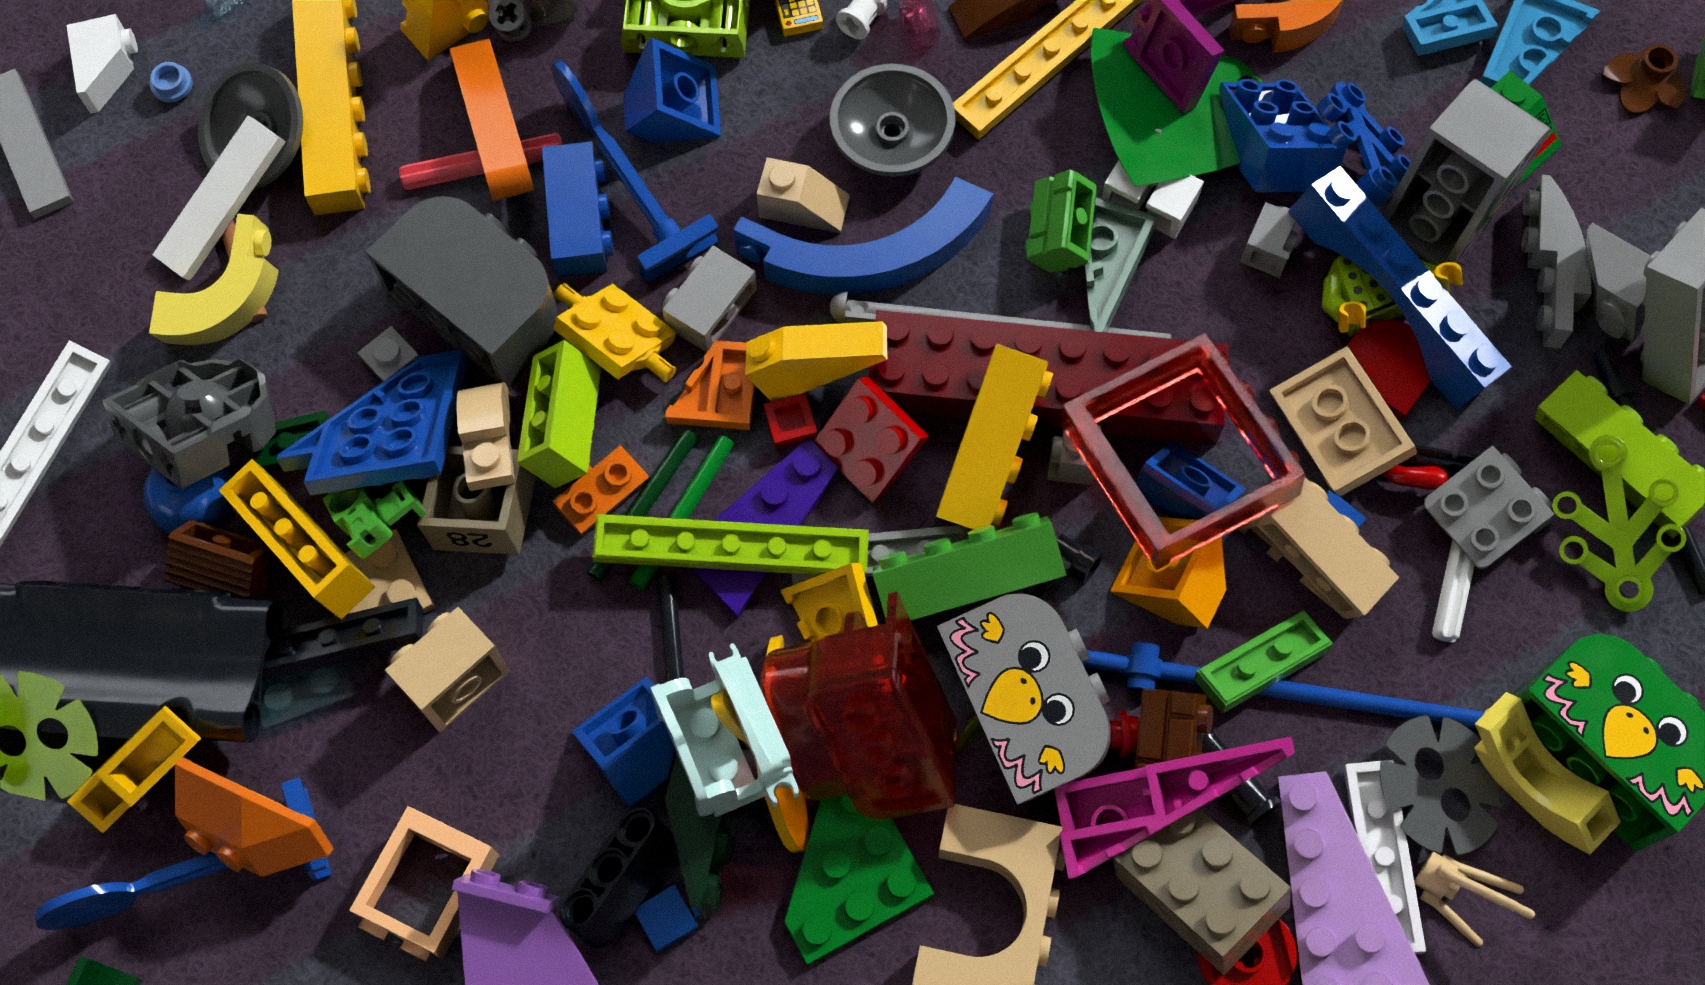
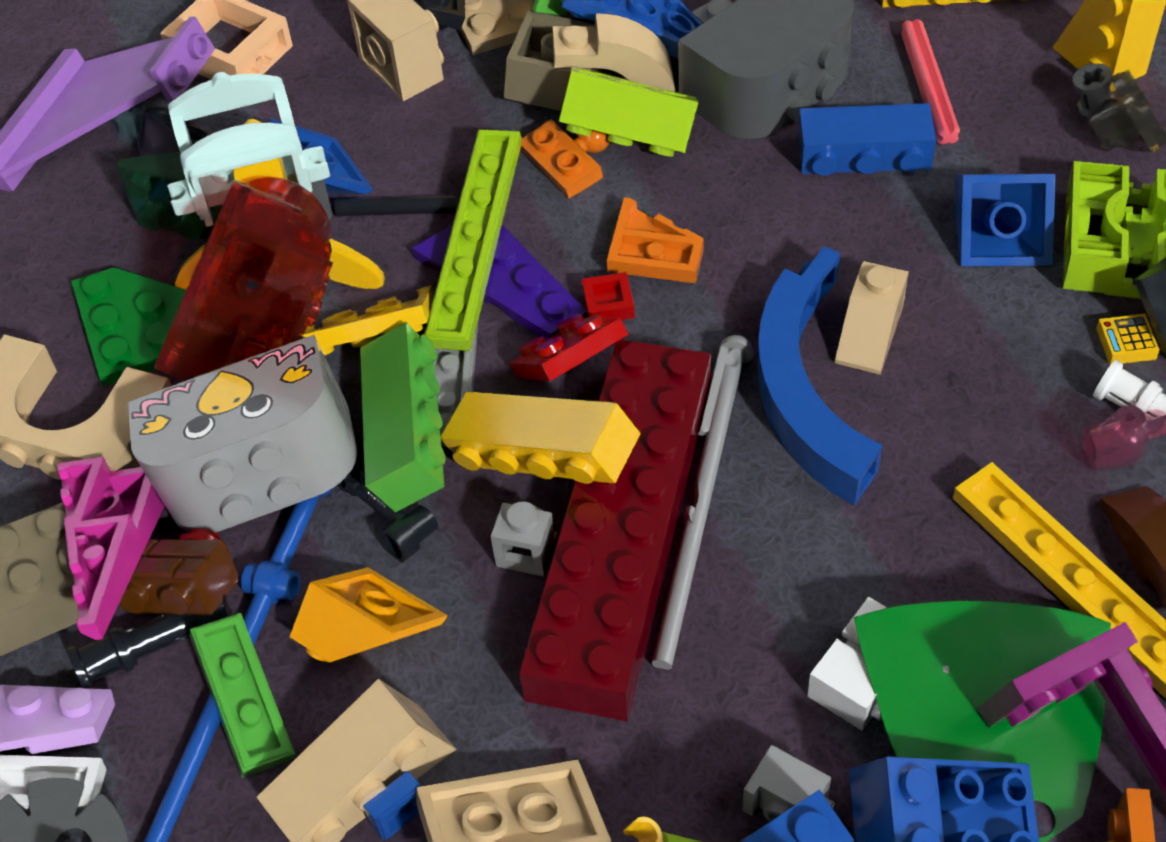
camera: 100 degrees right, 15 degrees down
orange beam [449,38,535,202] -> none
blue piece [551,60,720,284] -> none
yellow plate [553,283,677,383] -> none
dark green bar [586,429,698,582] -> none
green bar [629,435,734,592] -> none
light grey brick [662,246,757,352] -> none
yellow slope [745,321,887,402] -> none
dark grey dish [830,63,955,177] -> none
bright green brick [1025,170,1097,273] -> none
clear red window [1062,333,1306,570] -> none
sand green wing [1084,198,1157,332] -> none
blue slope [1133,440,1246,525] -> none

